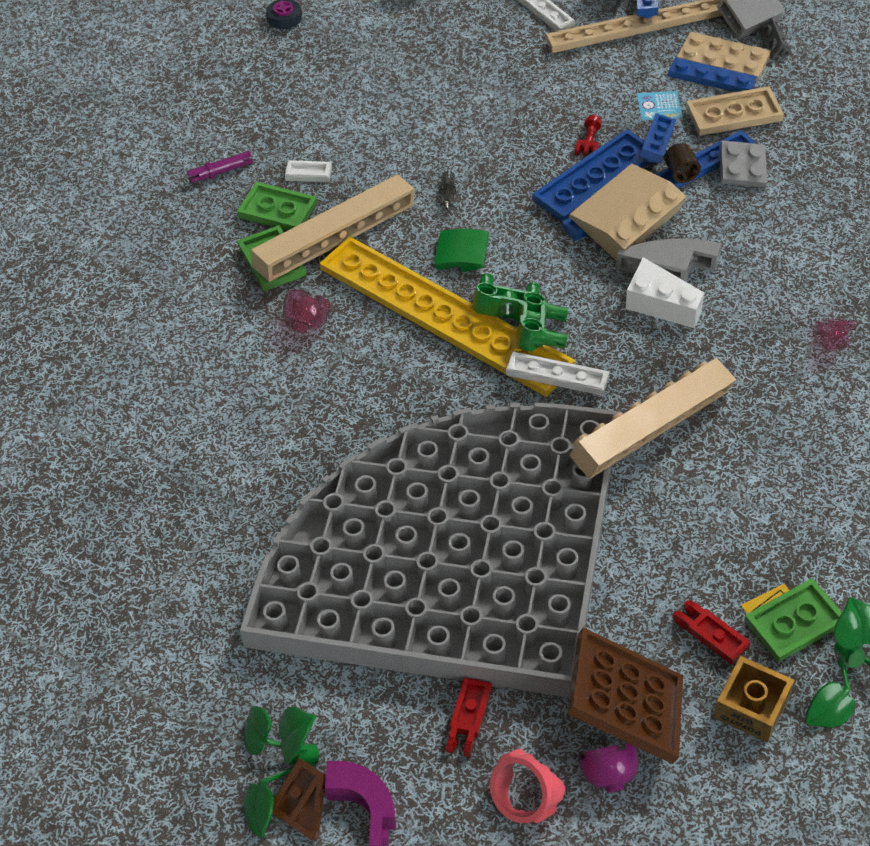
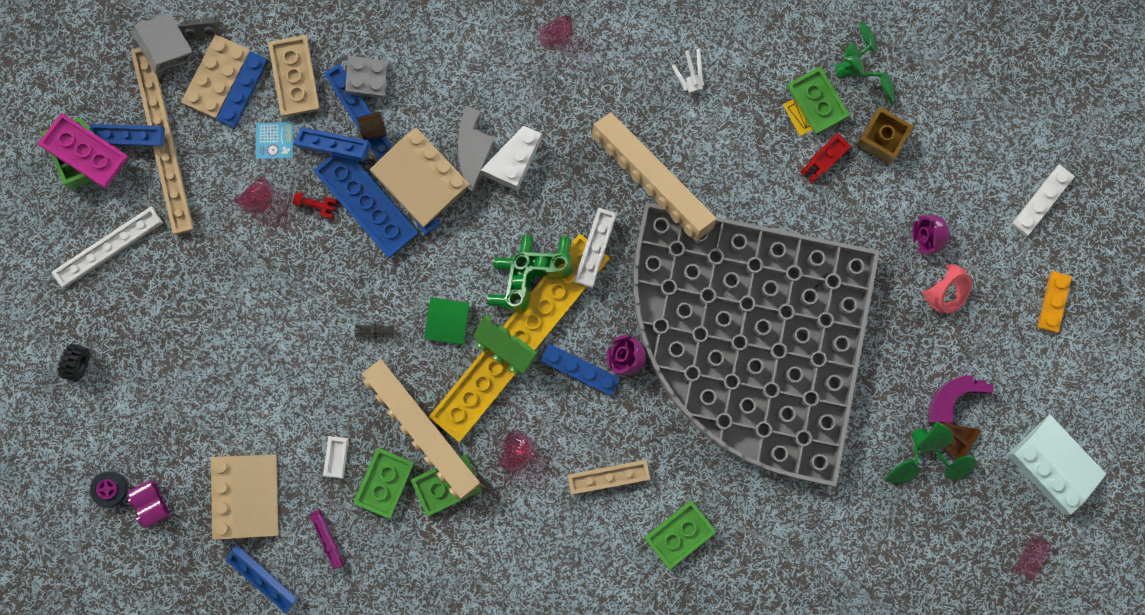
camera: 95 degrees left, 30 degrees up
red hinge [446,677,492,757] -> none
reddish brown plate [567,627,683,764] -> none
none -> magenta brick [127,480,171,528]
none -> tan slope [211,455,279,539]
none -> blue plate [226,545,297,614]
none -> clear pink cylinder [233,175,274,213]
none -> bright green wedge [473,314,538,376]
none -> blue plate [540,344,620,396]
none -> tan plate [568,460,650,495]
none -> magenta cylinder [606,335,647,376]
none -> bright green plate [644,500,716,570]
none -> white plant [672,48,704,94]

